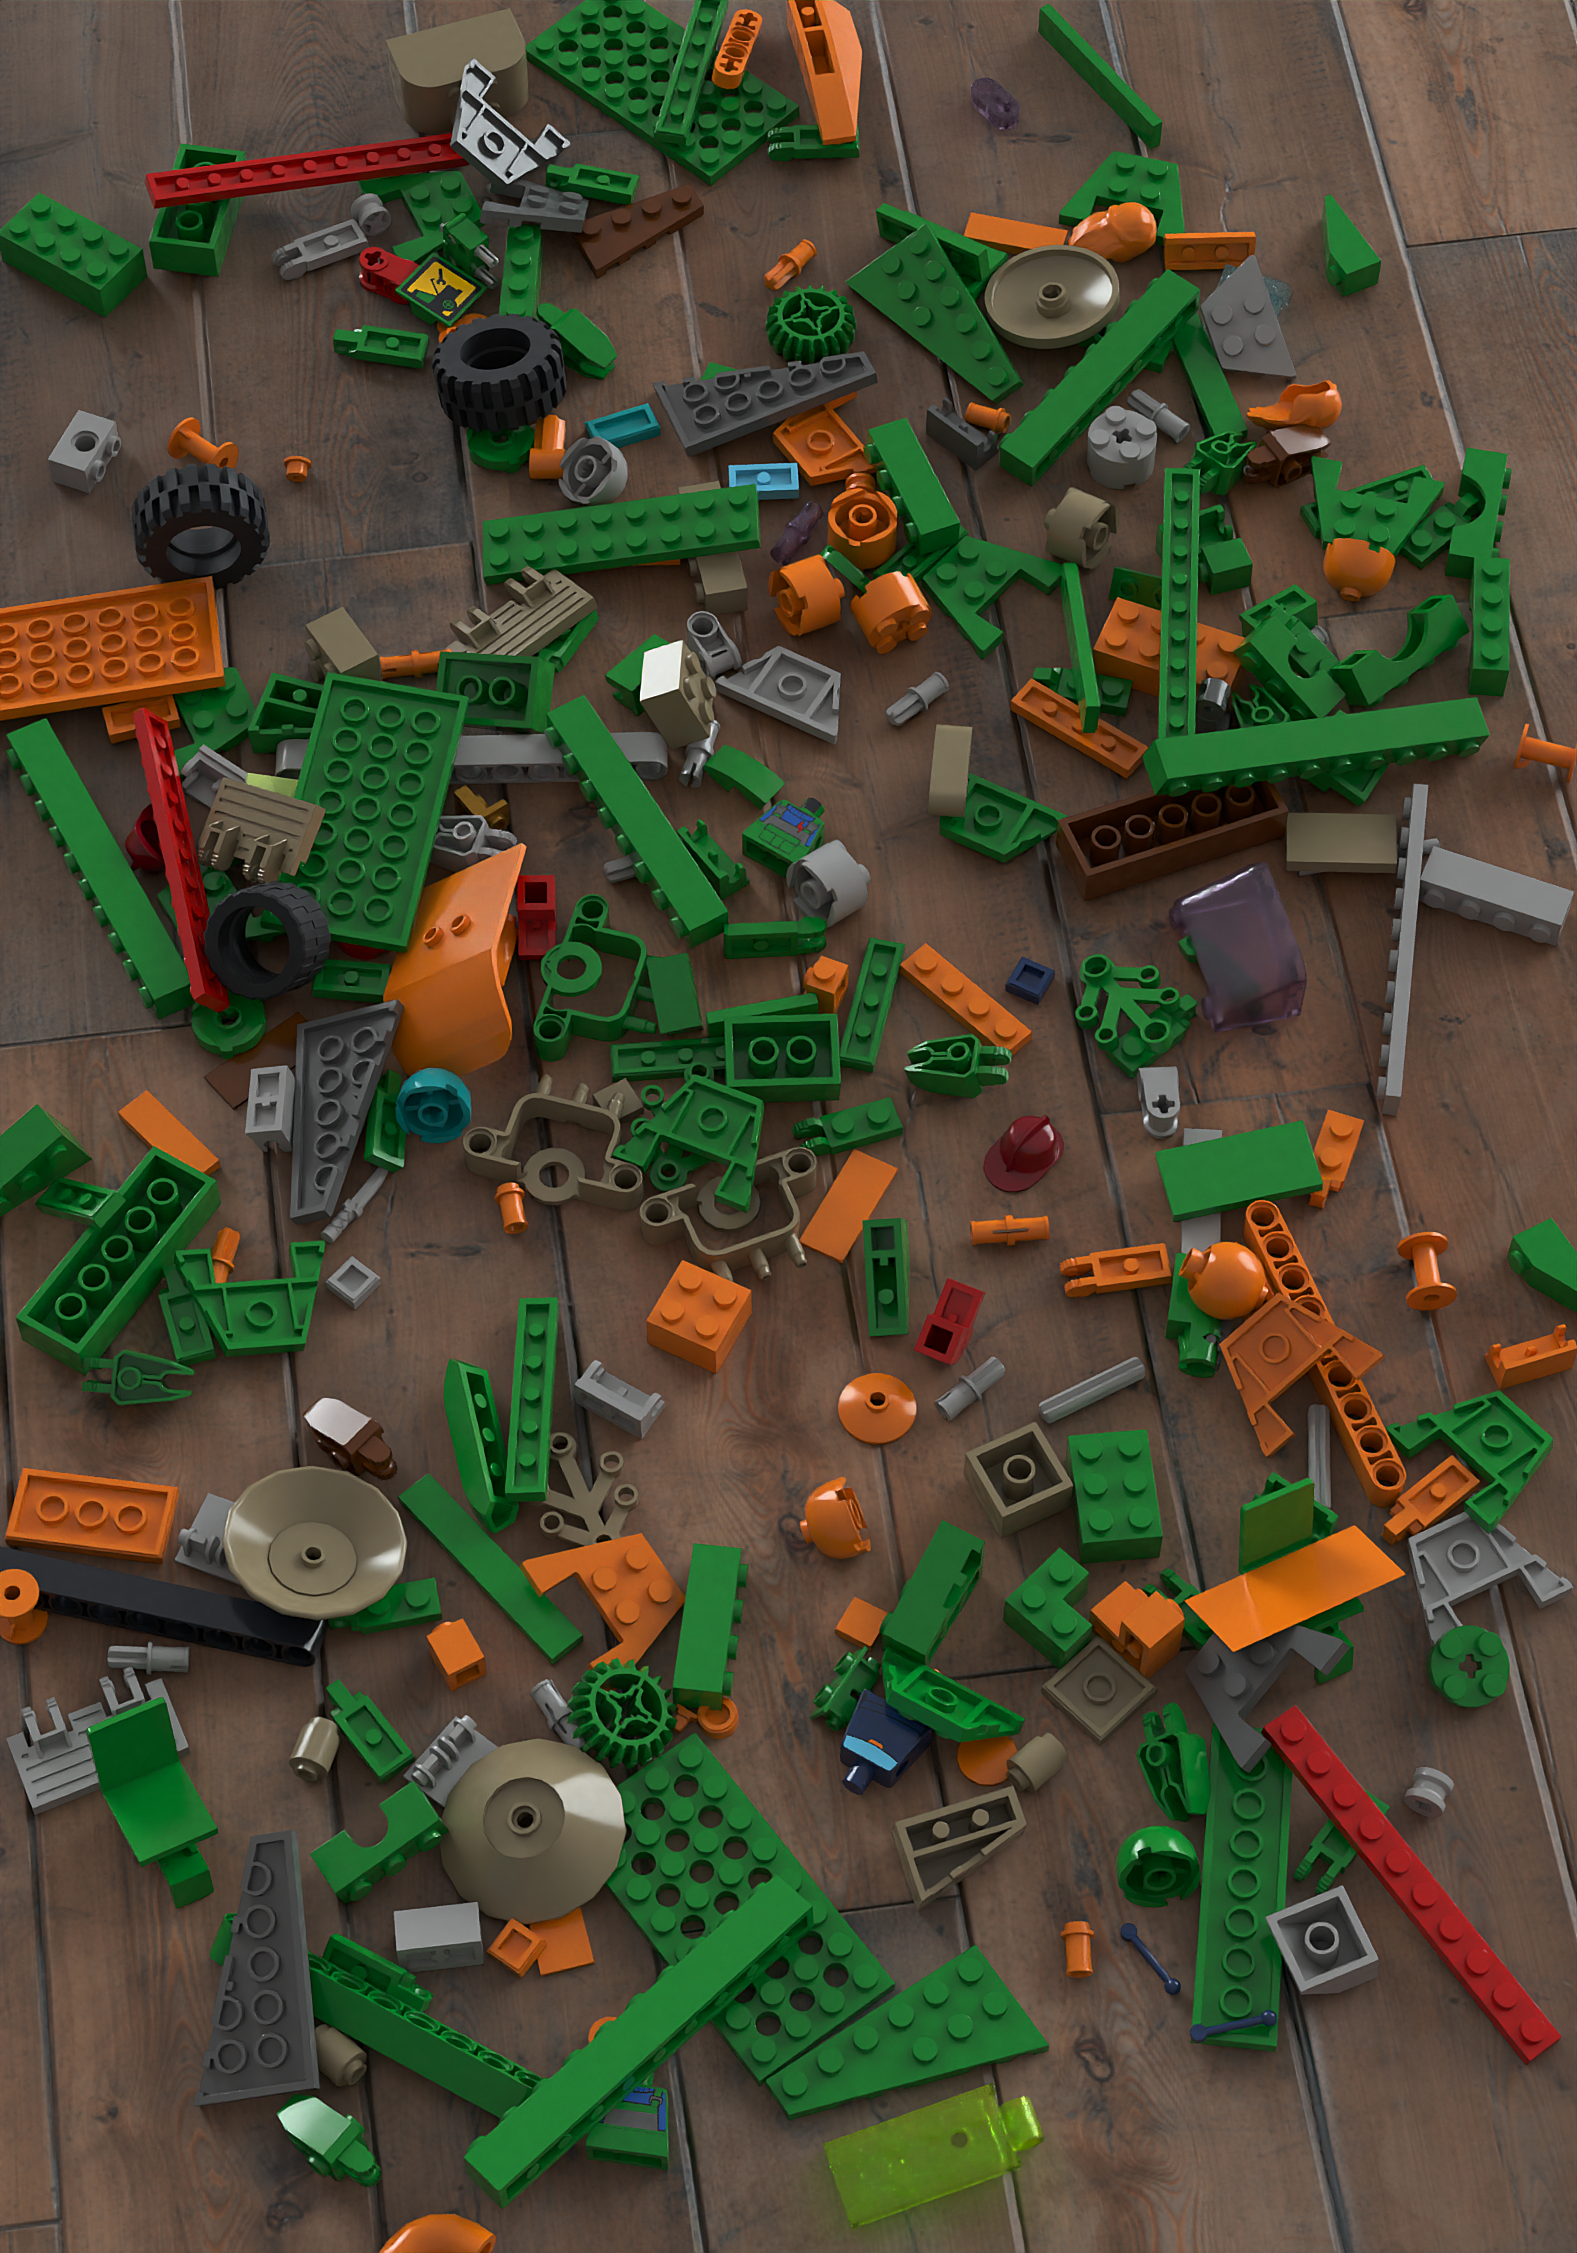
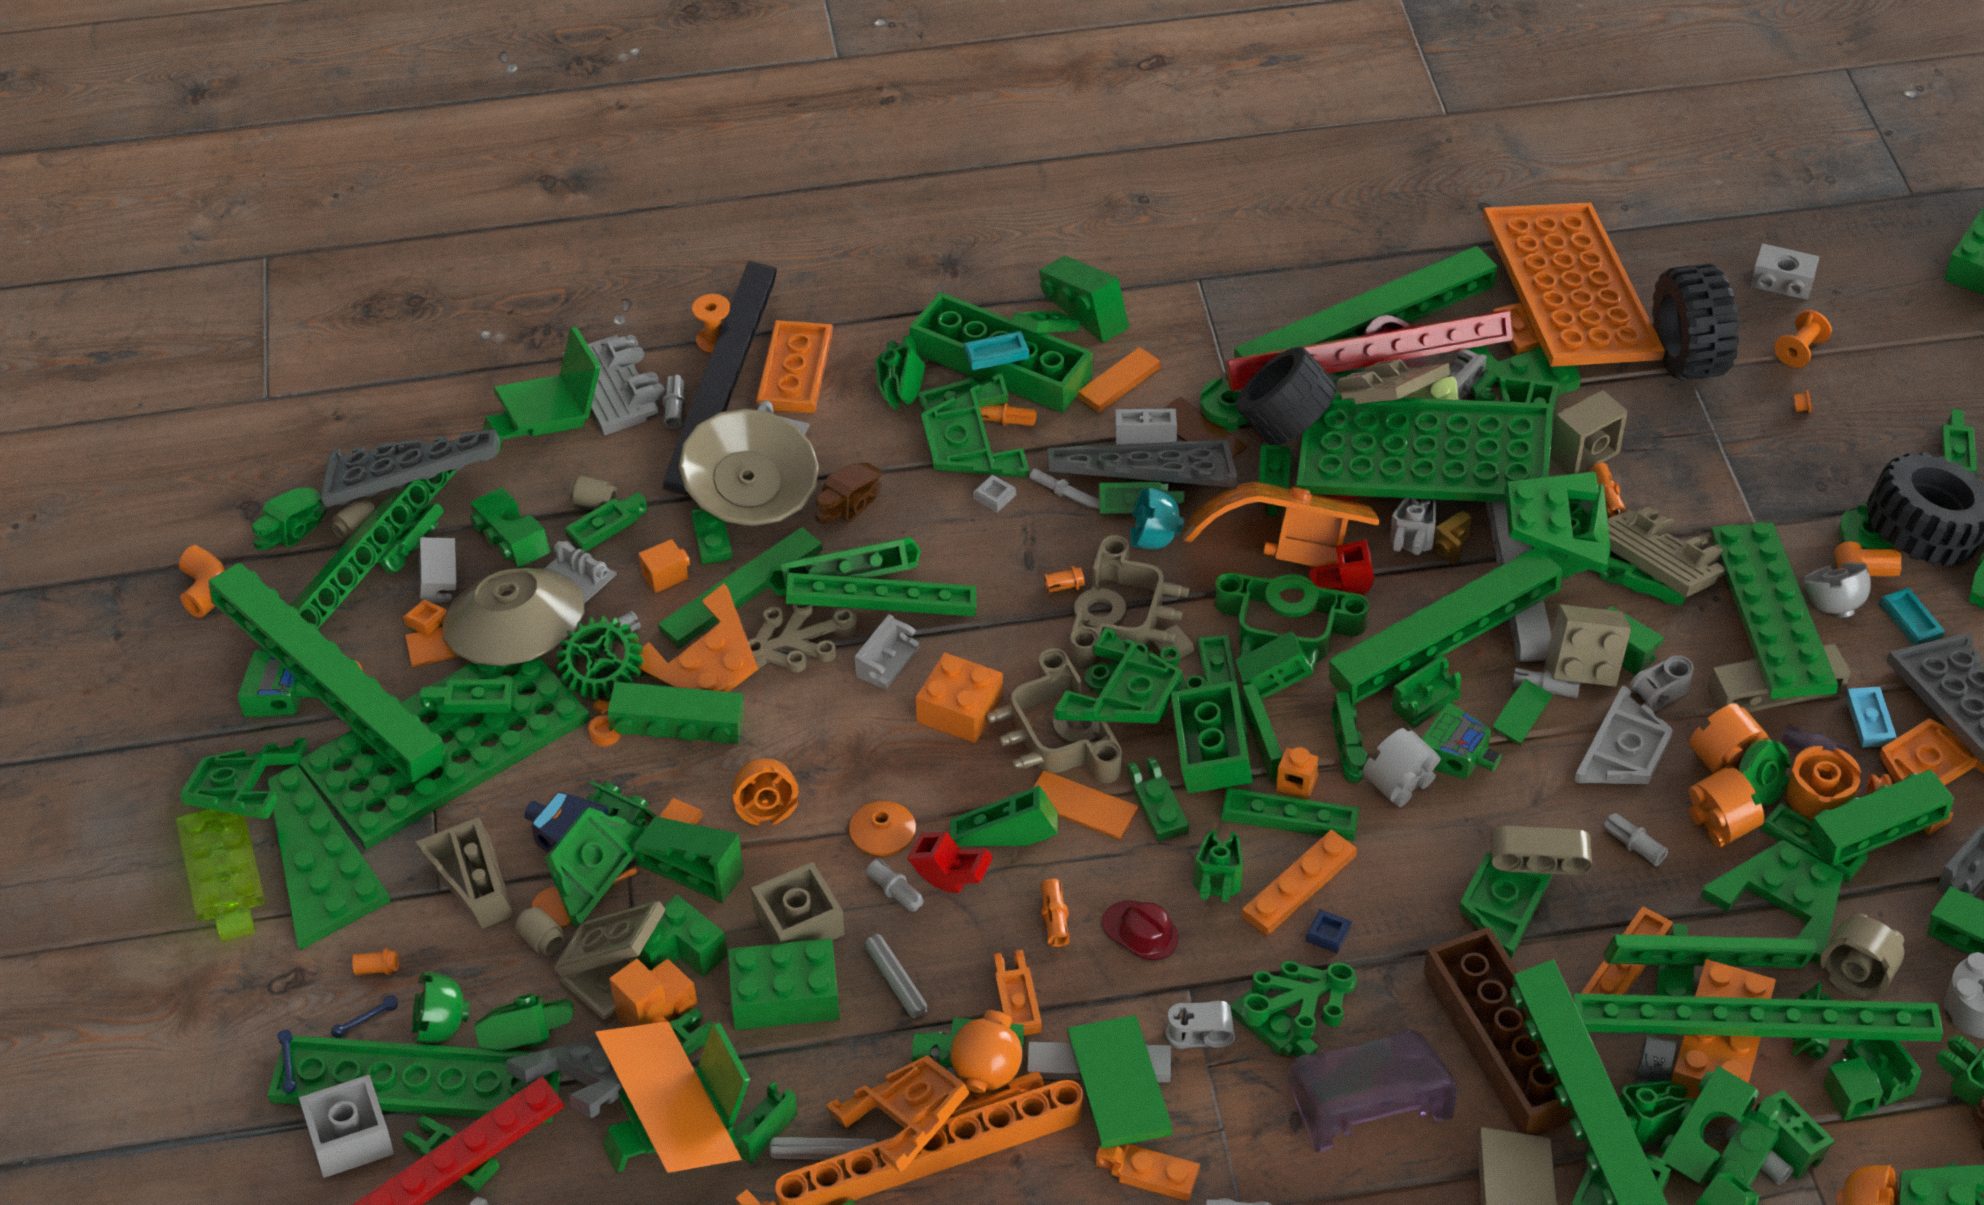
camera: 90 degrees right, 10 degrees down
none -> green wing [180,738,308,819]
none -> green hinge [420,679,513,713]
none -> dark tan tile [554,901,666,977]
none -> teal tile [964,331,1029,370]
none -> green arm [1471,370,1497,401]
none -> green wing [1504,472,1608,573]

